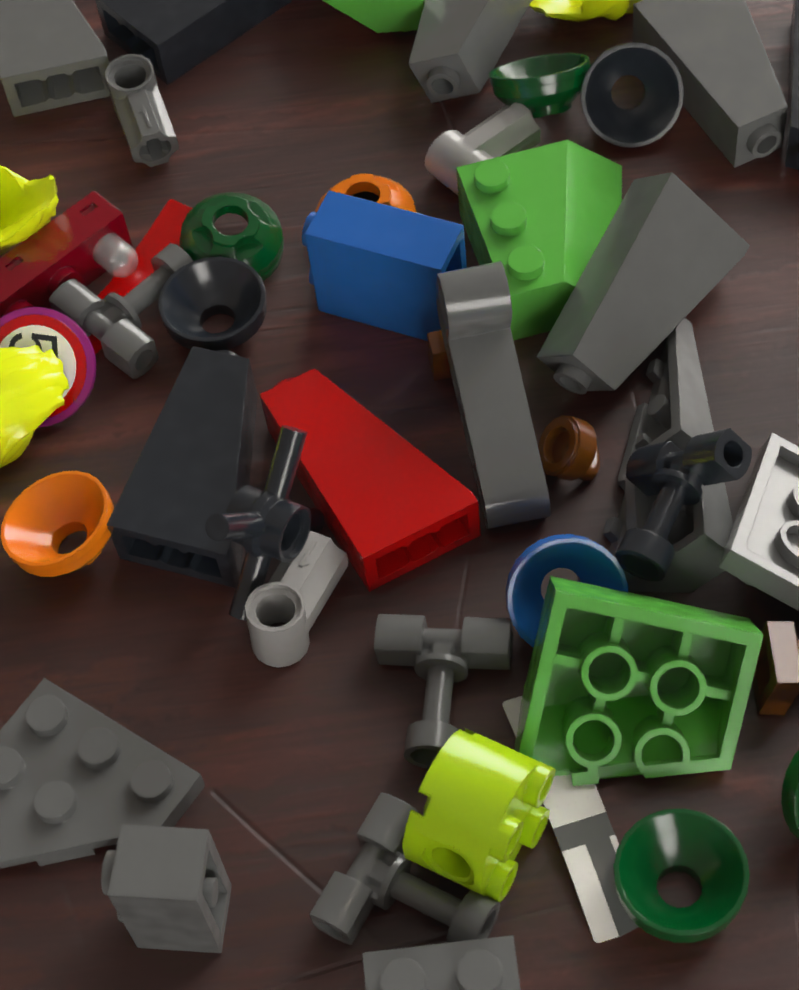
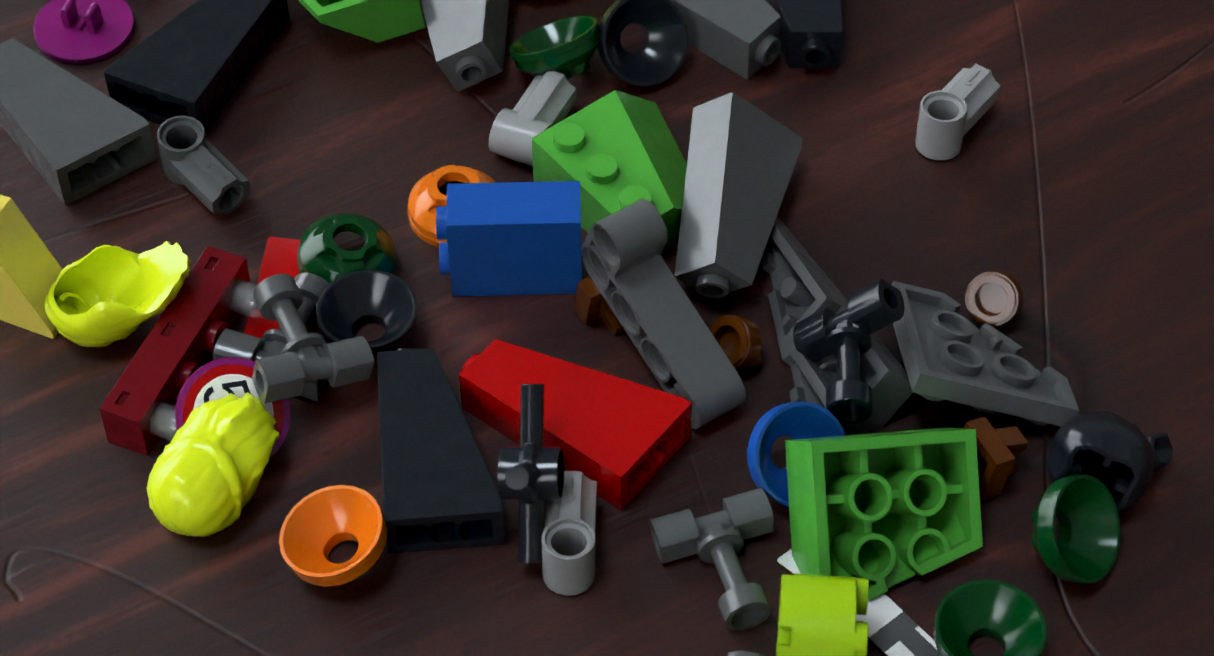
camera: 30 degrees left, 5 degrees down
none -> dark grey bar [252,274,374,404]

